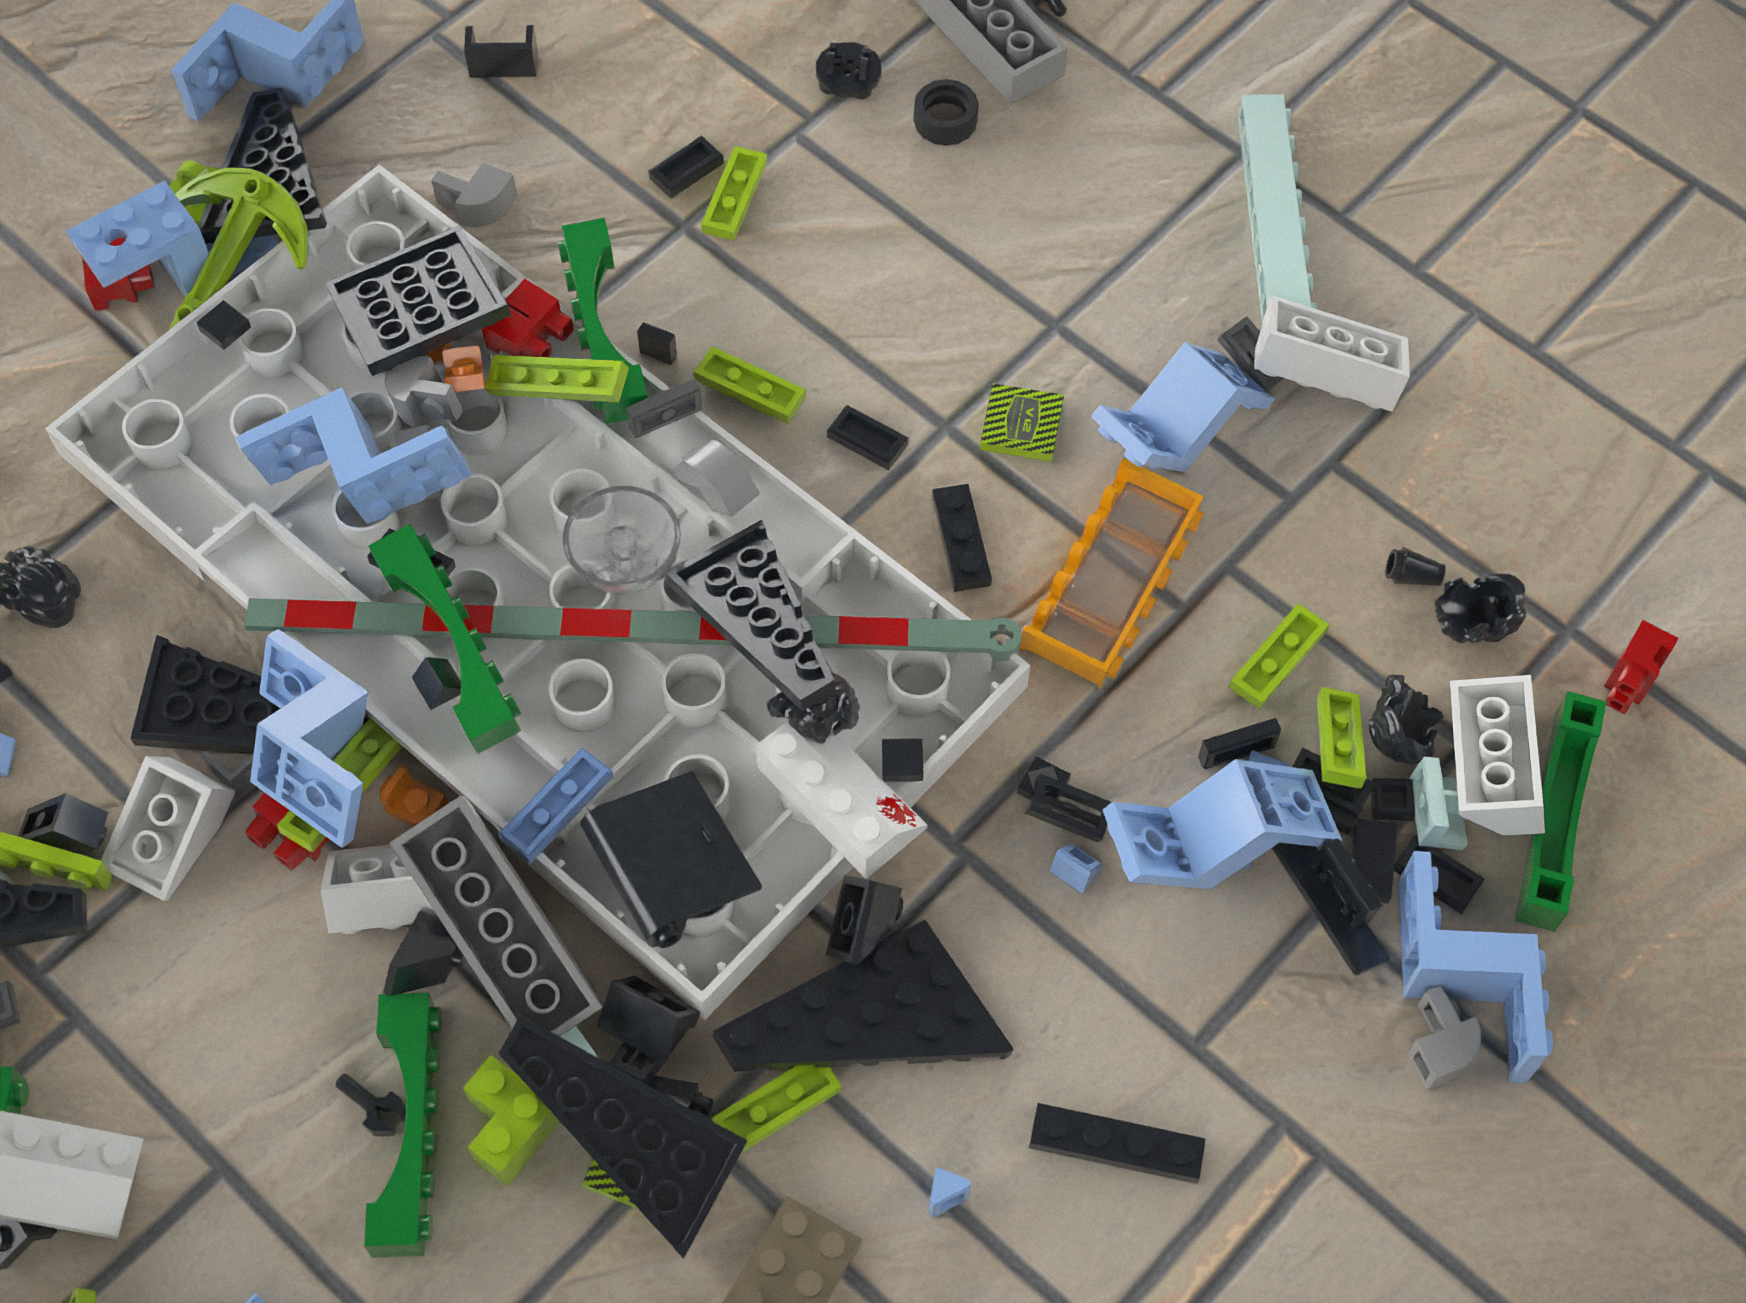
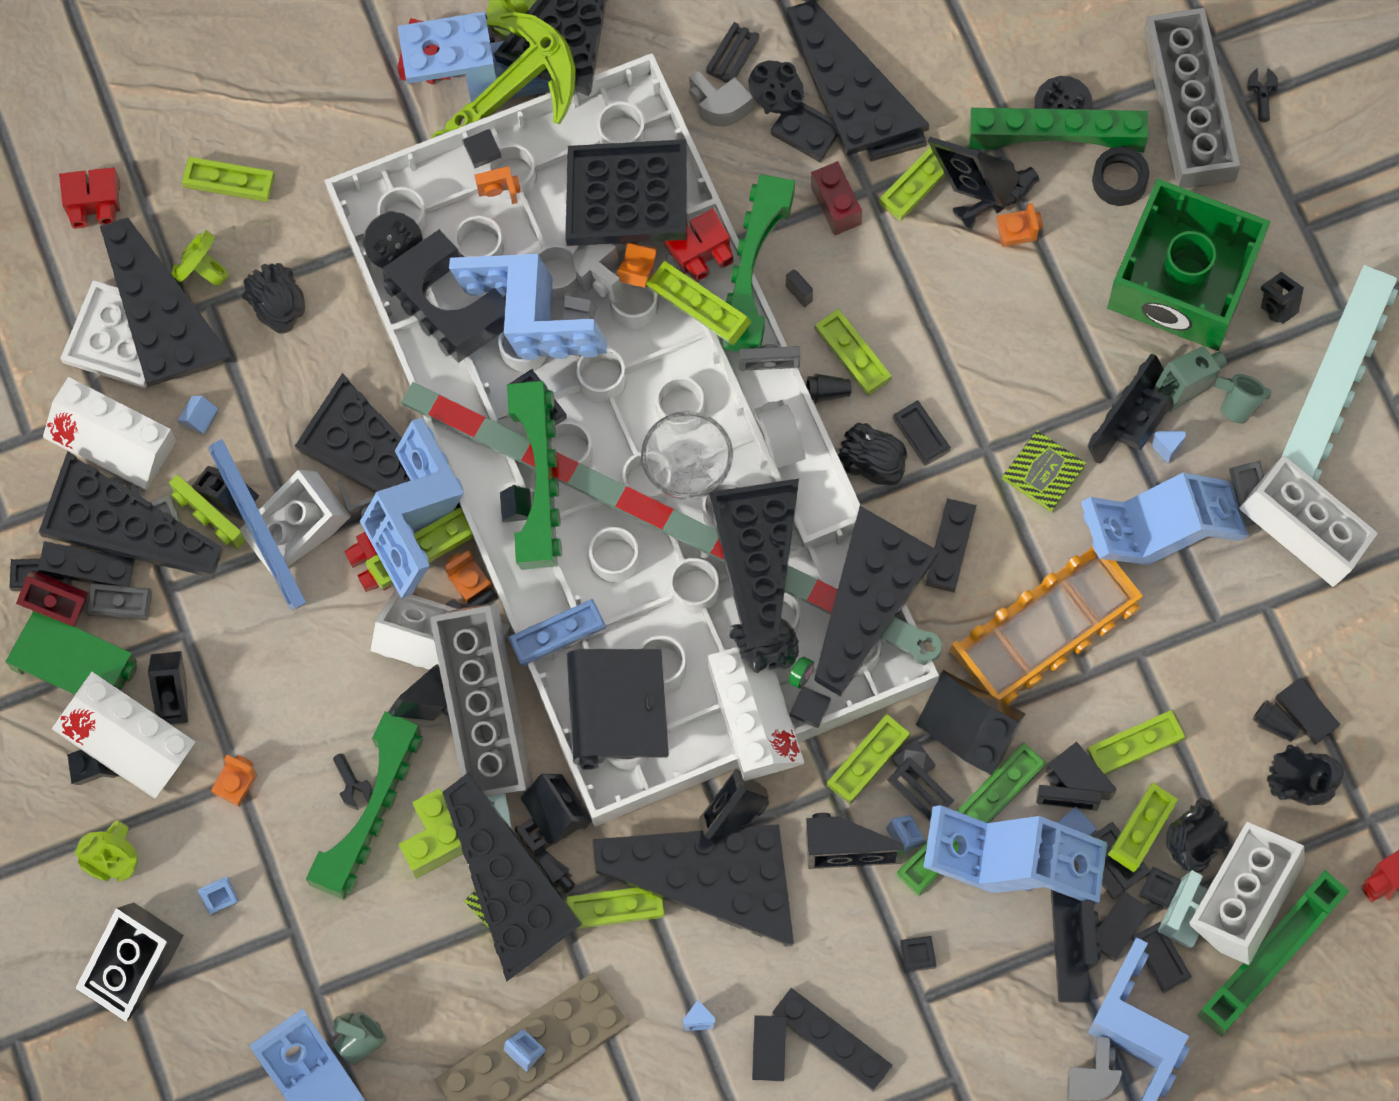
camera: 30 degrees right, 10 degrees up
none -> black slope [148,651,188,724]
none -> medium blue tile [208,439,306,610]
none -> orange bracket [211,755,257,807]
none -> black plate [362,211,423,269]
none -> black arch [382,229,506,363]
none -> orange bracket [474,166,521,205]
none -> black tile [706,22,759,83]
none -> black plate [748,60,804,114]
none -> black tile [752,1015,786,1081]
none -> black plate [771,102,838,162]
none -> black wing [787,0,929,156]
none -> green tile [789,656,815,689]
none -> black cone [806,373,851,403]
none -> black slope [806,813,904,869]
none -> dark red brick [811,161,862,235]
none -> black wing [814,505,939,697]
none -> lime plate [827,714,910,805]
none -> black hair [838,423,907,485]
none -> bright green tile [896,742,1047,897]
none -> black tile [900,936,937,973]
none -> black slope [916,670,1026,775]
none -> black slope [928,136,1020,207]
none -> black animal [953,166,1040,231]
none -> green arch [969,107,1148,153]
none -> orange bracket [996,203,1043,247]
none -> black slope [1045,741,1117,800]
none -> black bracket [1087,354,1173,464]
none -> green brick [1107,178,1271,351]
none -> light blue slope [1152,431,1186,463]
none -> sand green torso [1153,347,1227,412]
none -> sand green piece [1214,374,1271,424]
none -> black brick [1261,272,1304,324]
none -> black tile [1275,677,1341,745]

